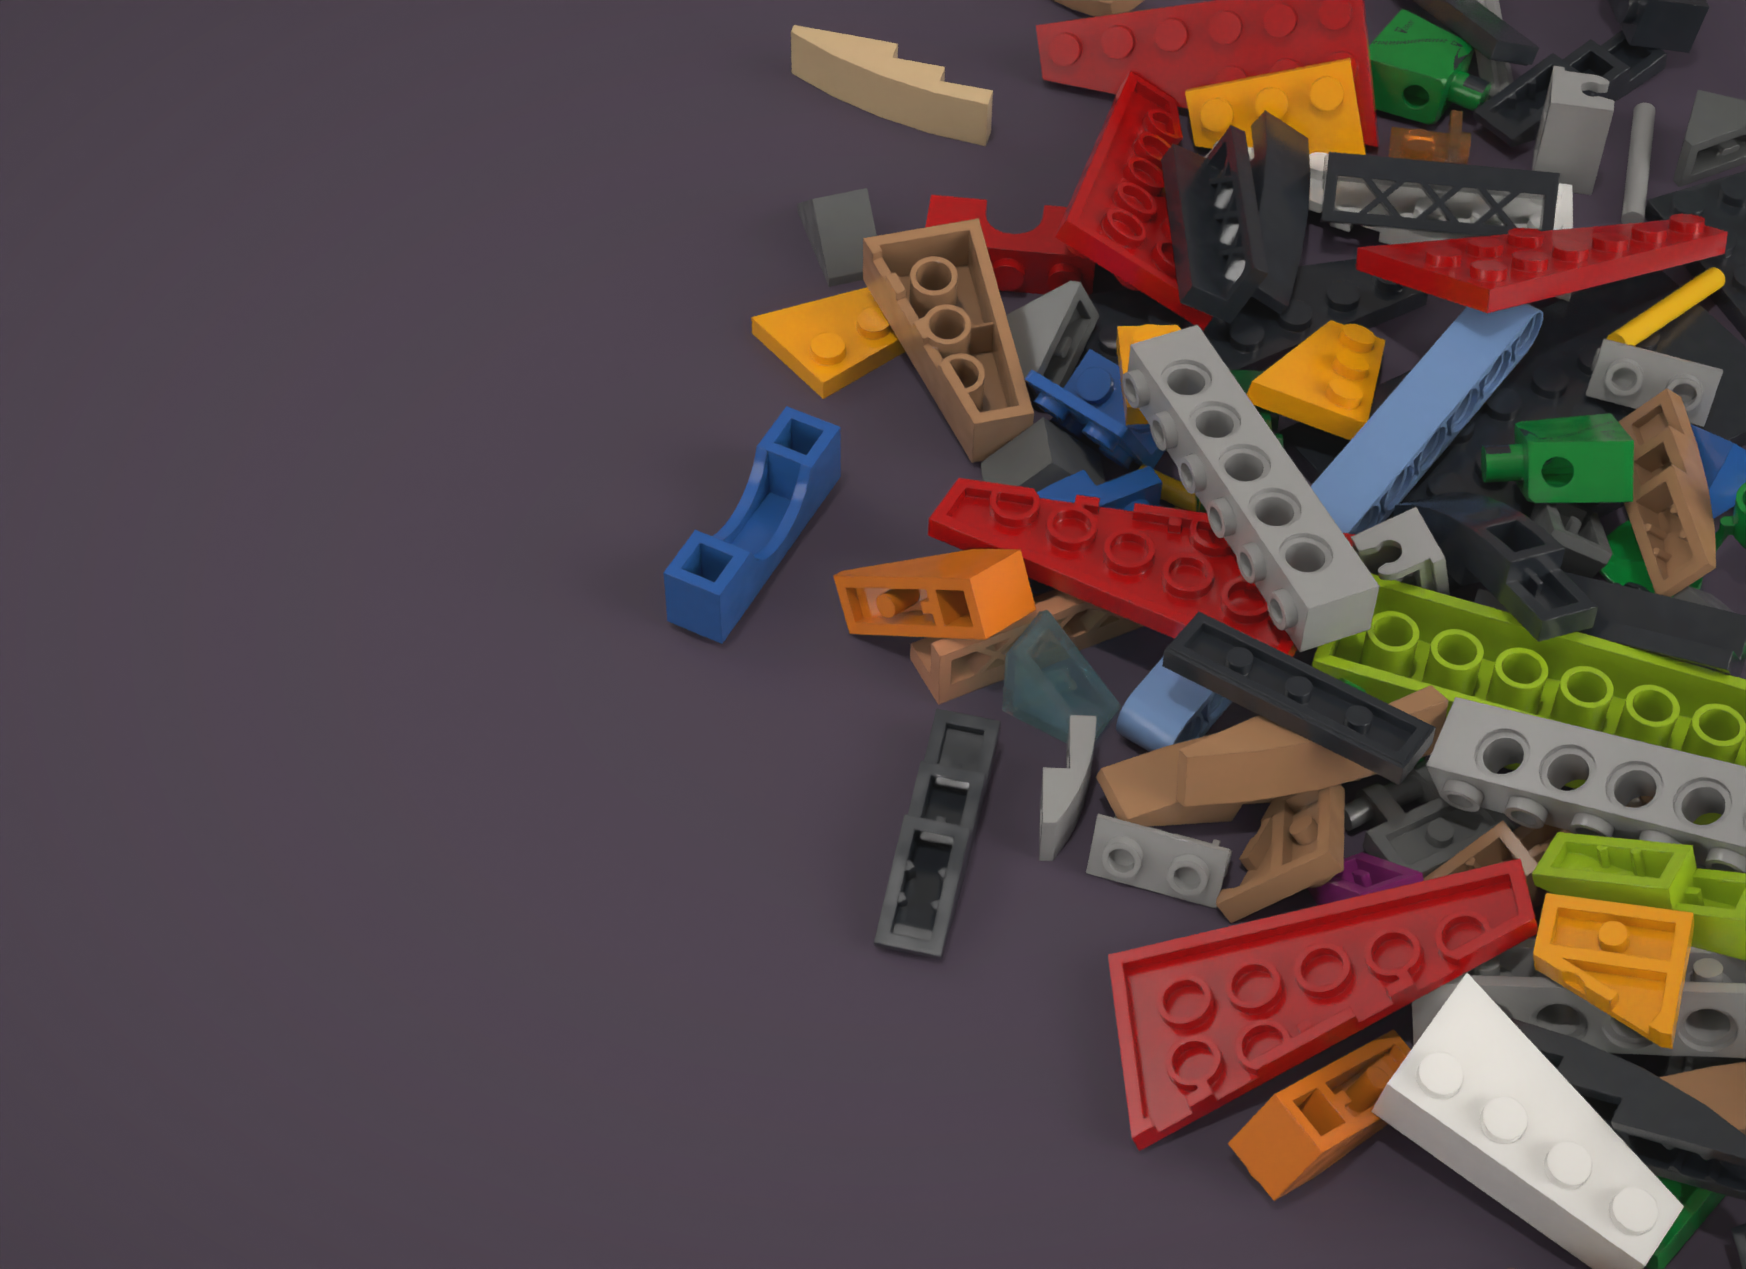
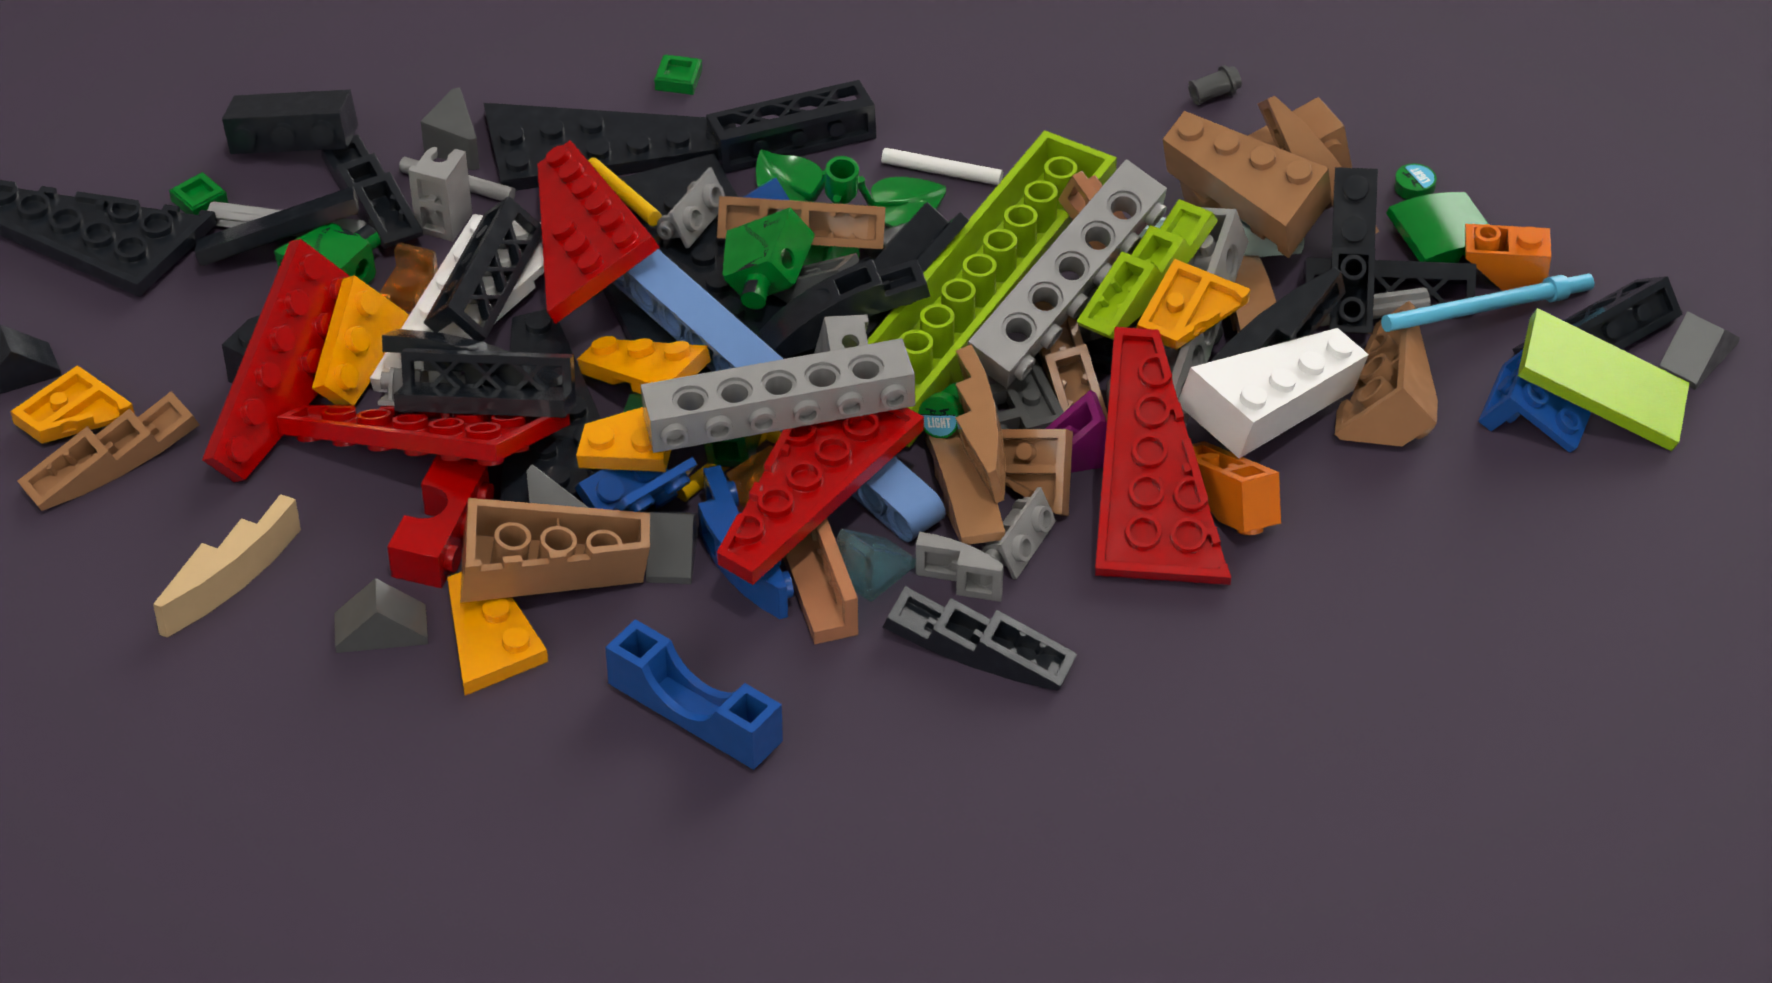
camera: 80 degrees left, 5 degrees down
orange slope [833,549,1036,640] -> none
black tile [1162,612,1436,785] -> none

